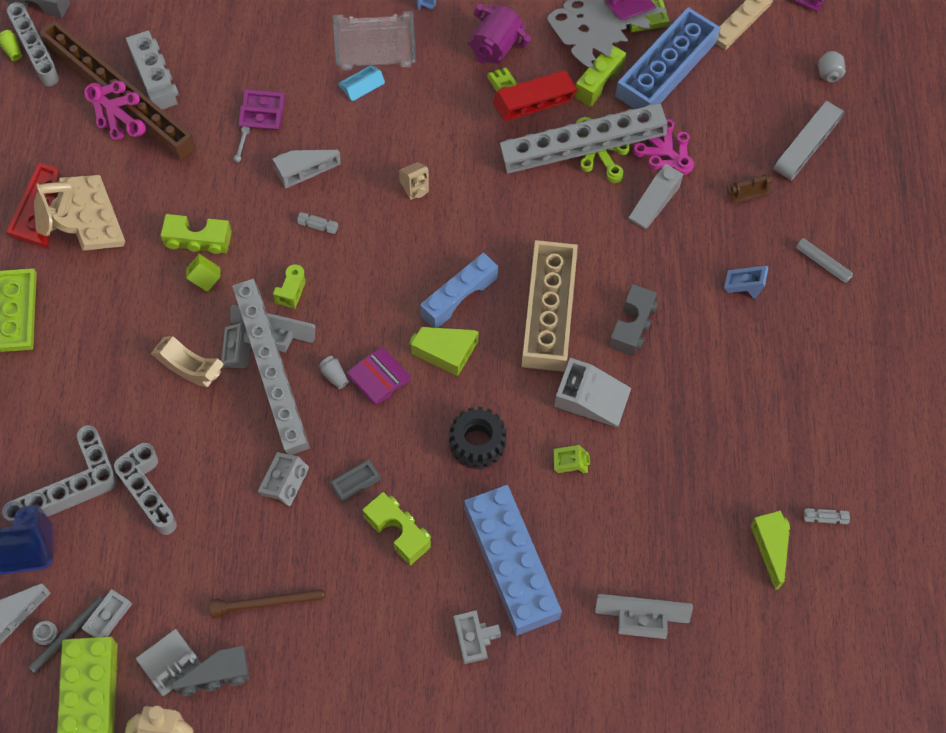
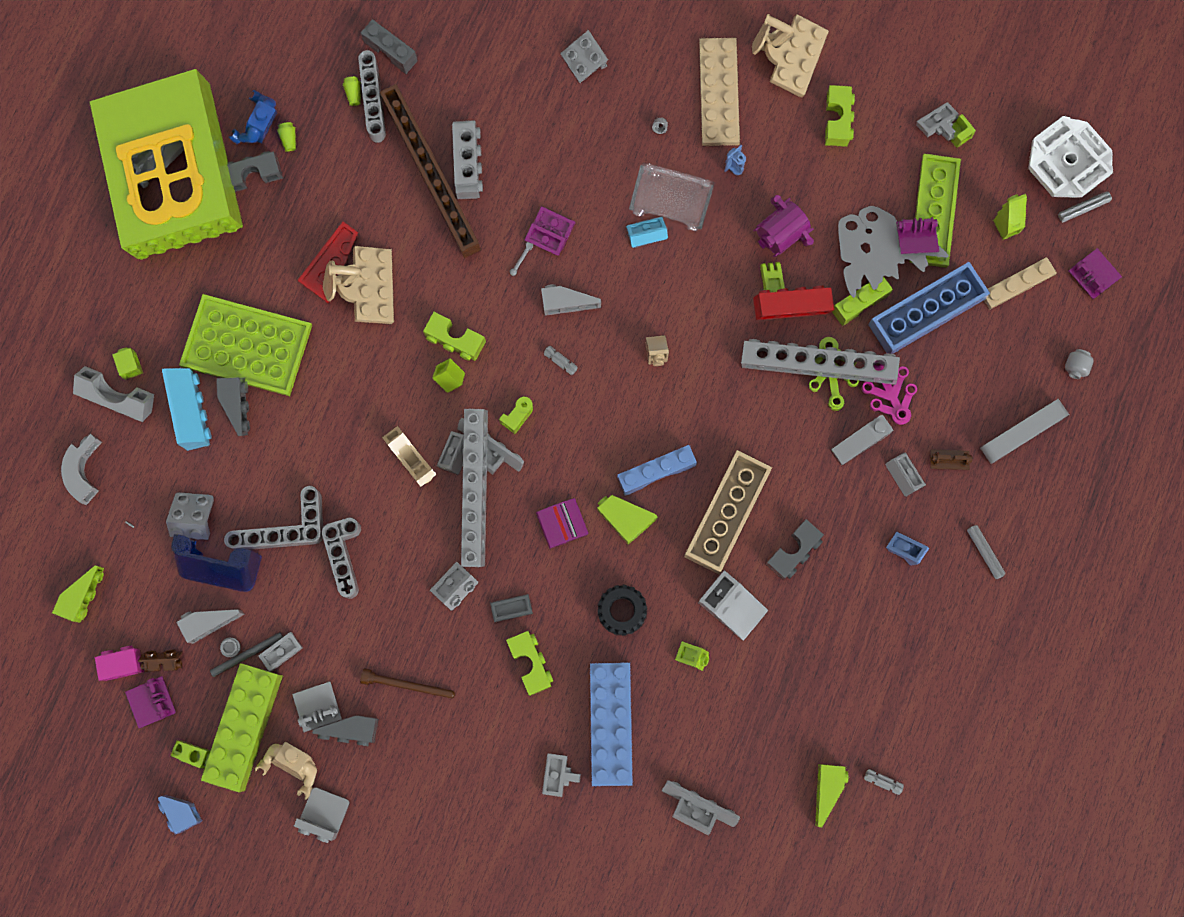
camera: 25 degrees right, 15 degrees up
dark pink plant [84,81,146,140] -> none
light grey cone [318,356,349,390] -> none
none -> light grey slope [885,452,926,496]

